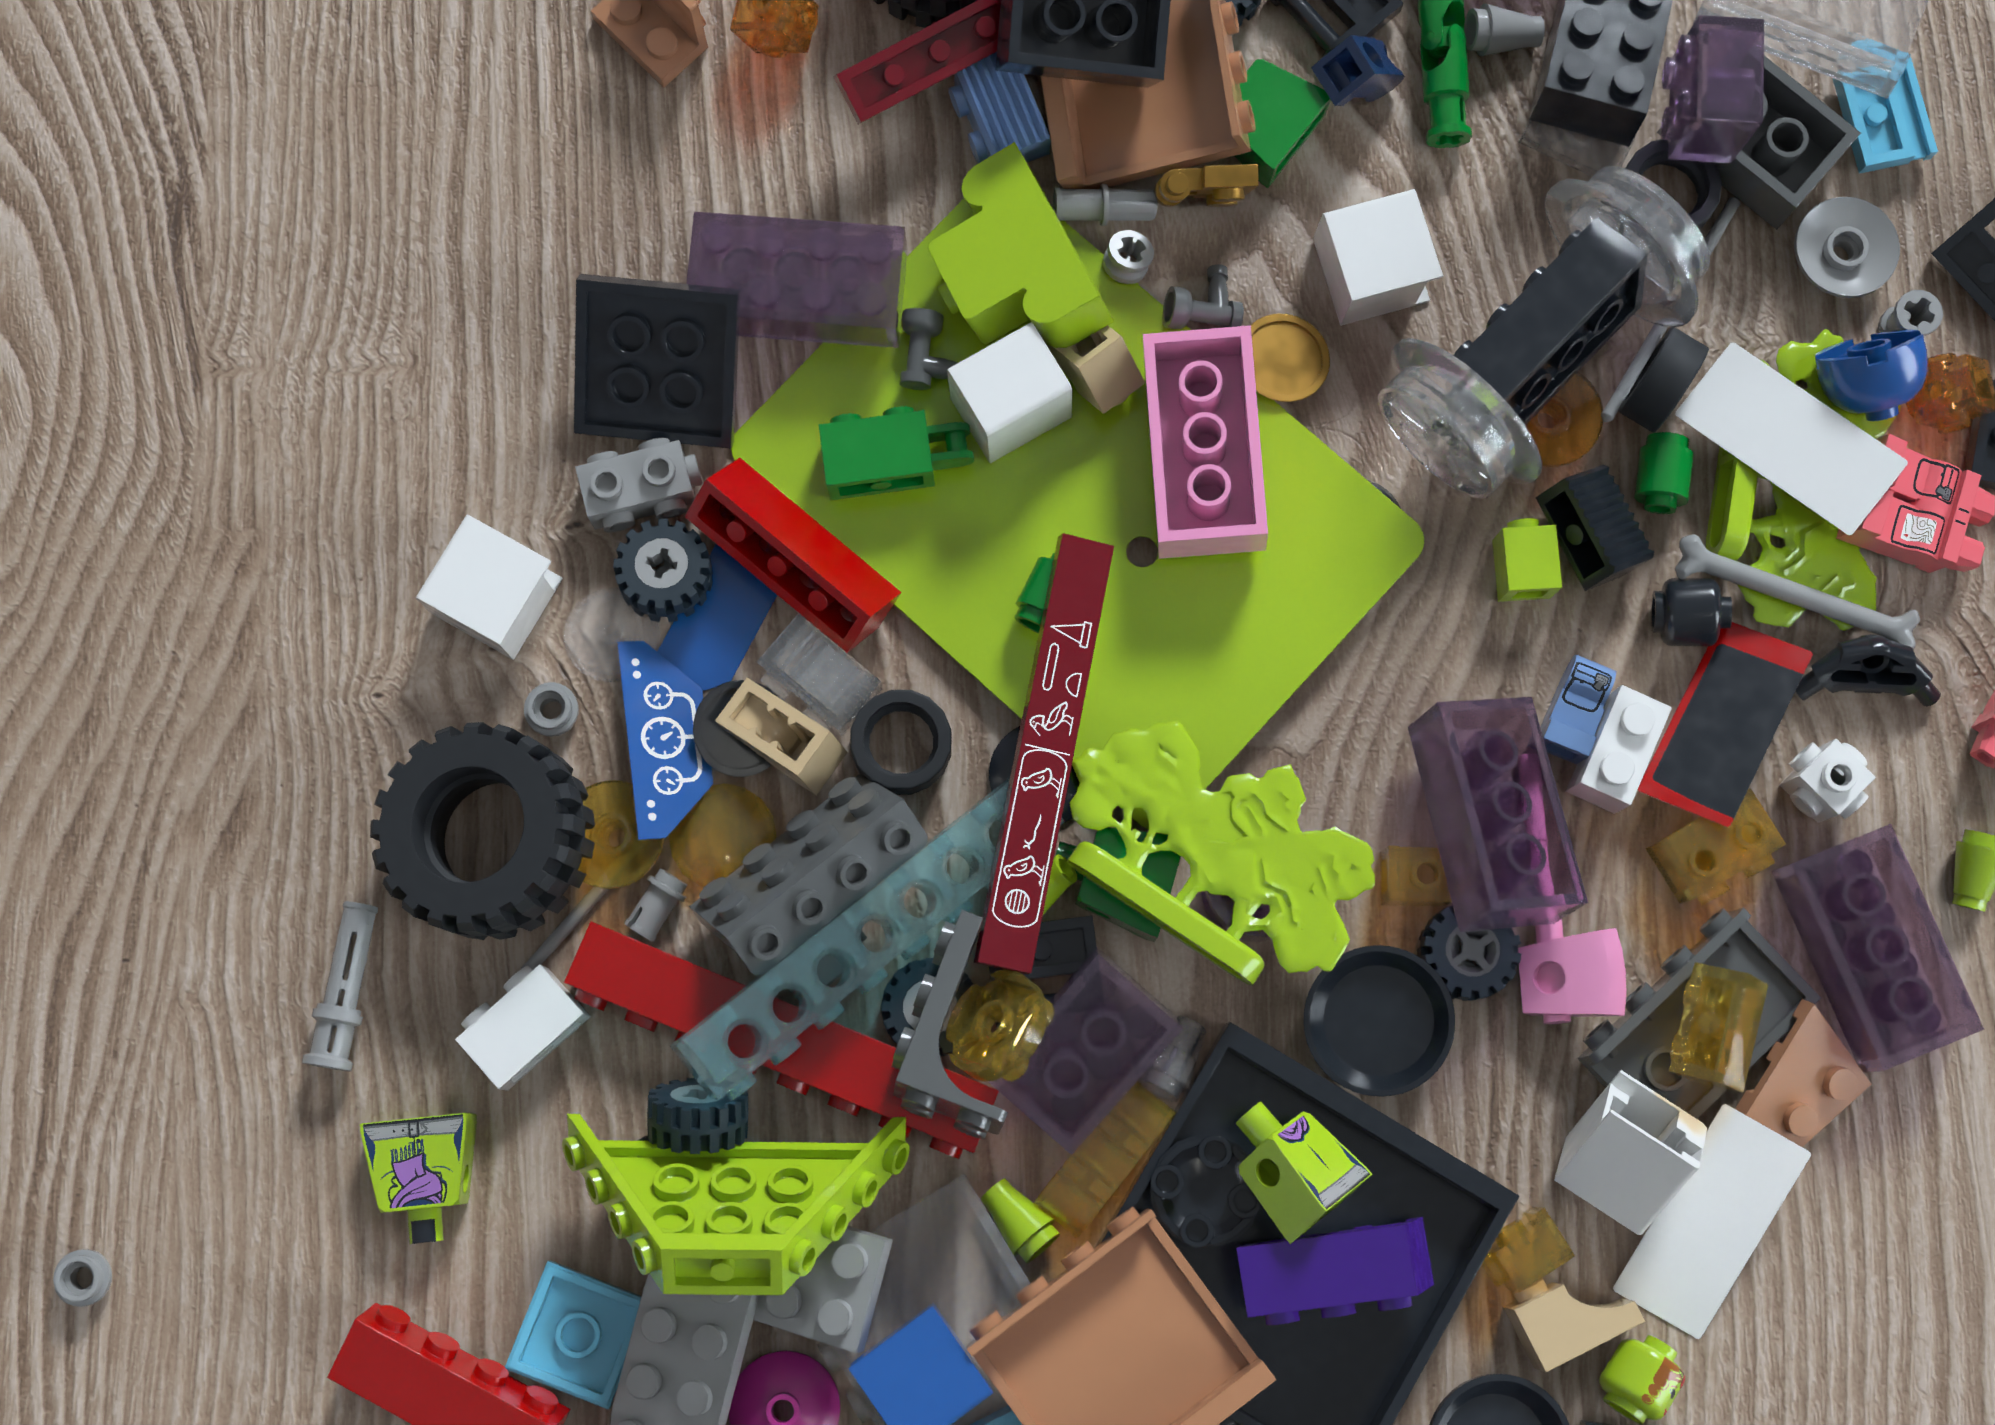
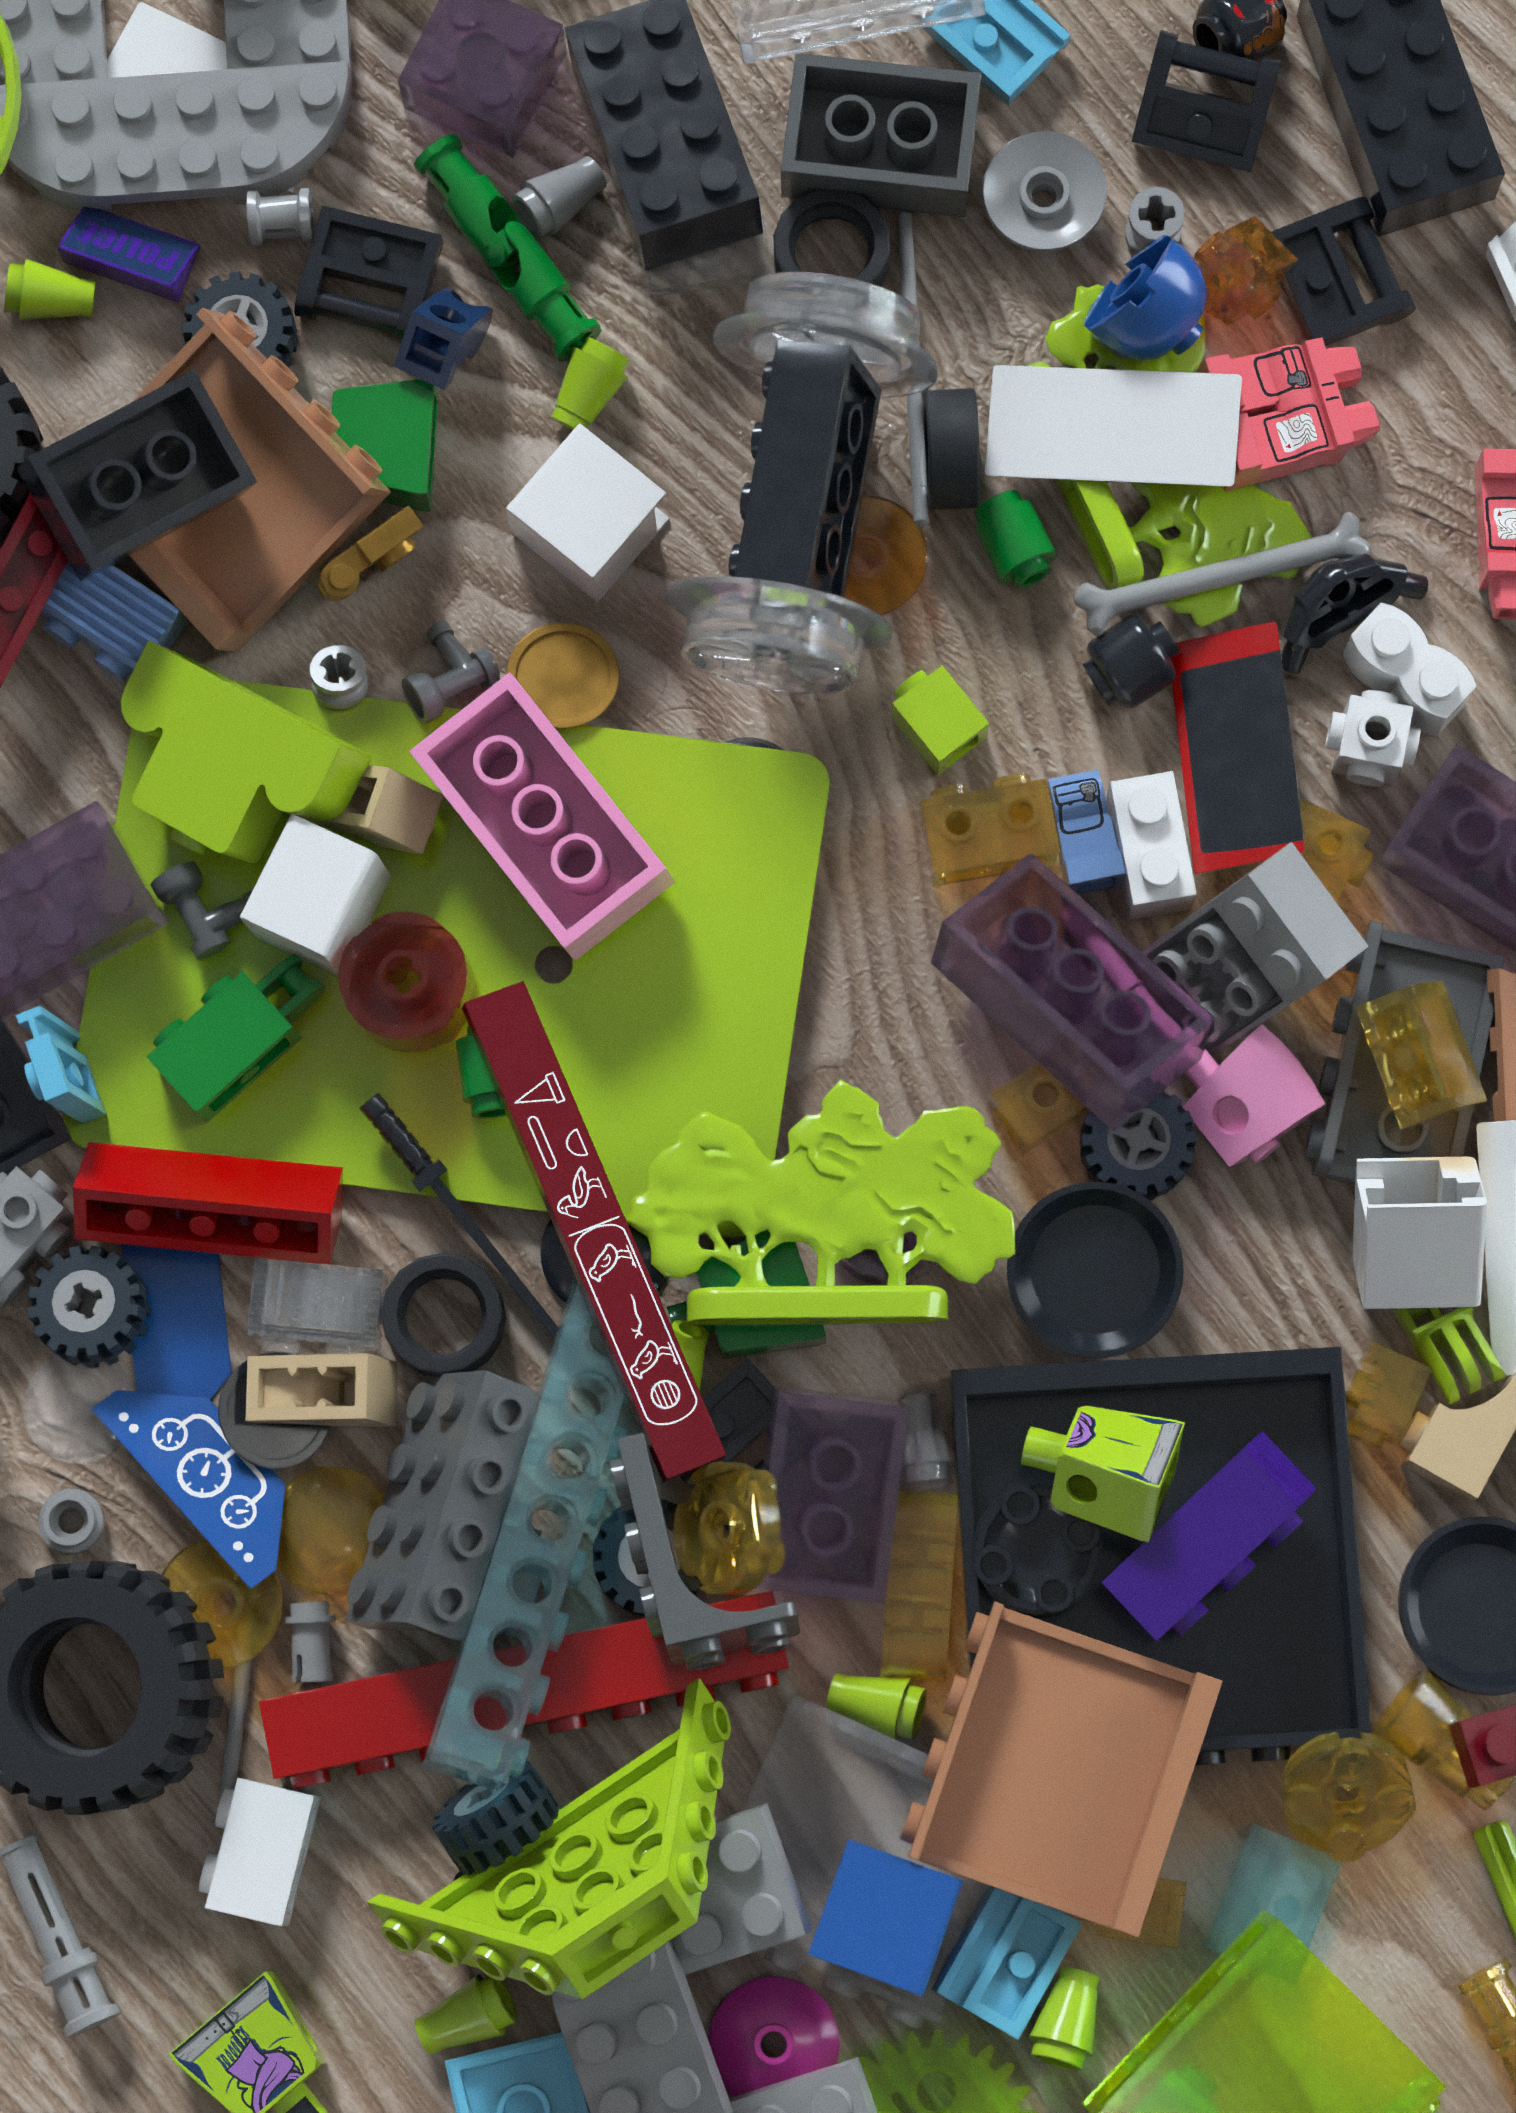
camera: 25 degrees left, 0 degrees up
light grey axle [1053,184,1158,226] -> none
black brick [1535,465,1654,591] -> none
clear purple brick [1661,15,1764,163] -> none
none -> medium azure plate [16,1006,107,1124]
none -> clear red brick [338,912,476,1052]
none -> black sword [359,1092,599,1385]
none -> lime cone [414,1974,518,2055]
none -> lime cone [550,337,630,430]
none -> clear yellow brick [920,773,1060,887]
none -> light grey slope [1136,842,1368,1057]
none -> white brick [1343,603,1476,736]
none -> lime arm [1393,1307,1507,1405]

